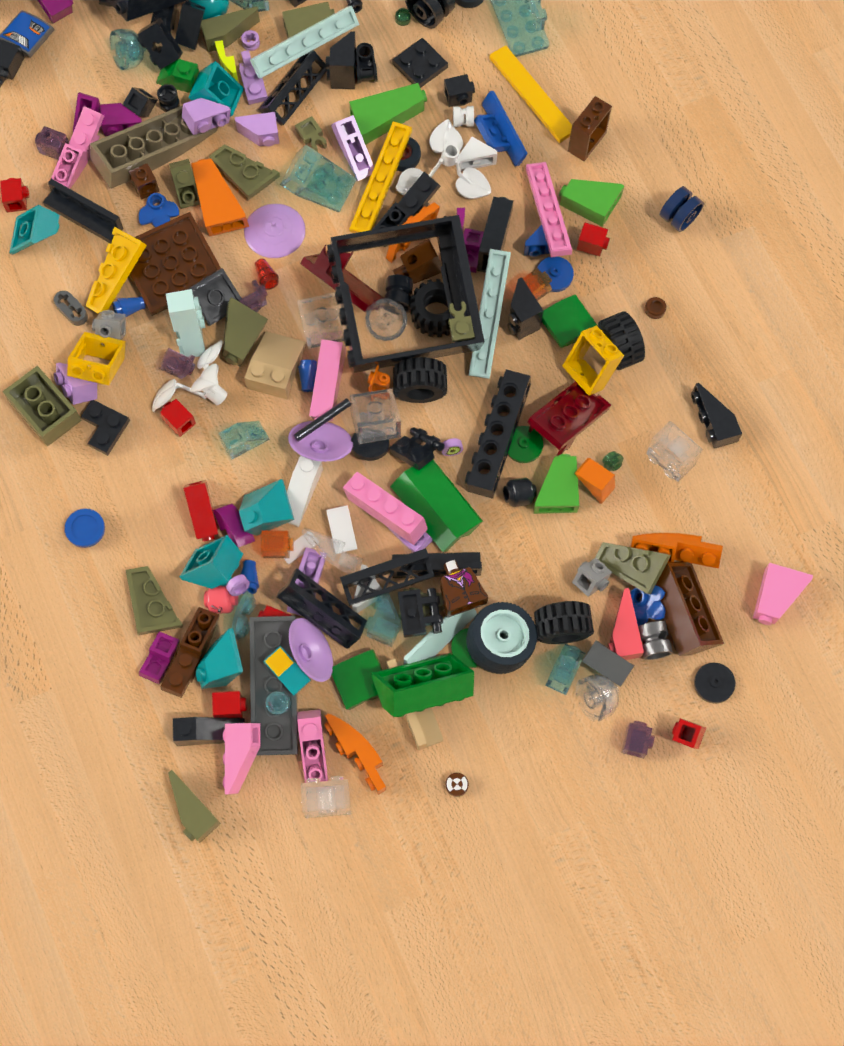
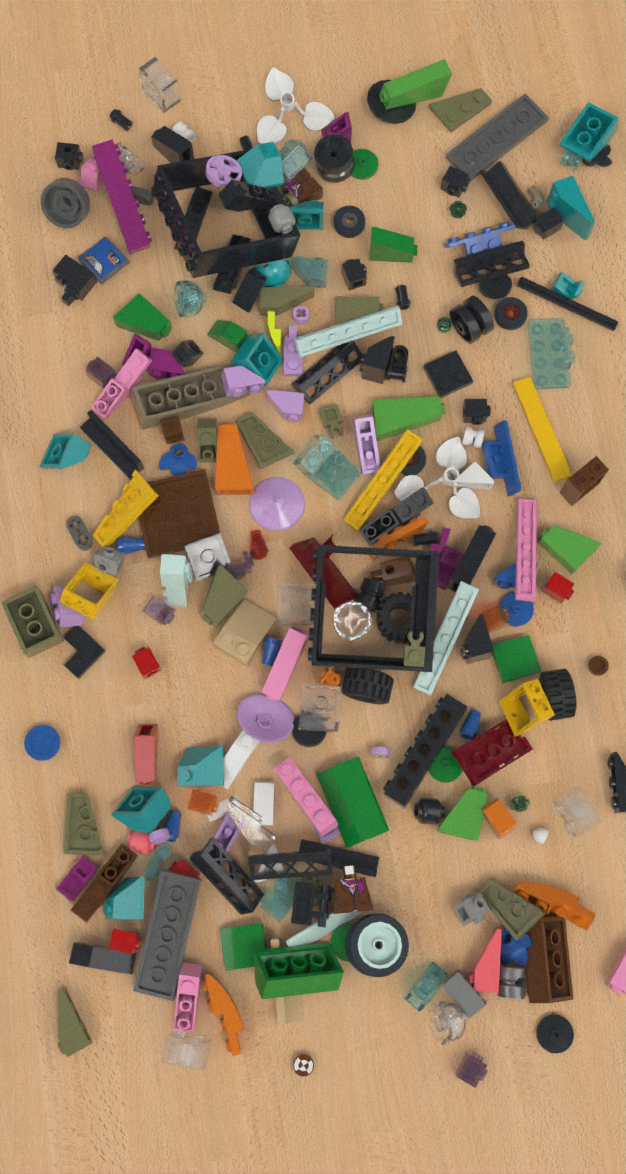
camera: 15 degrees right, 5 degrees up
red brick [0,178,30,213] -> none
black brick [137,17,183,70] -> none
white plant [152,340,228,413] -> none
black wheel [157,84,180,112] -> none
magenta slope [213,504,255,548] -> none
clear light blue slope [219,421,270,460] -> none
bright pink slope [223,723,260,794] -> none
teal tile [263,646,311,696] -> none
clear light blue wheel [265,691,291,715] -> none
lavender hat [289,618,333,682] -> none
black bar [294,398,351,442] -> none
black plate [389,427,445,470] -> none
black tyre [534,601,594,644] -> none
red brick [672,718,706,749] -> none
none -> green slope [113,293,172,341]
none -> blue cone [460,710,481,741]
none -> white hinge [533,827,549,845]

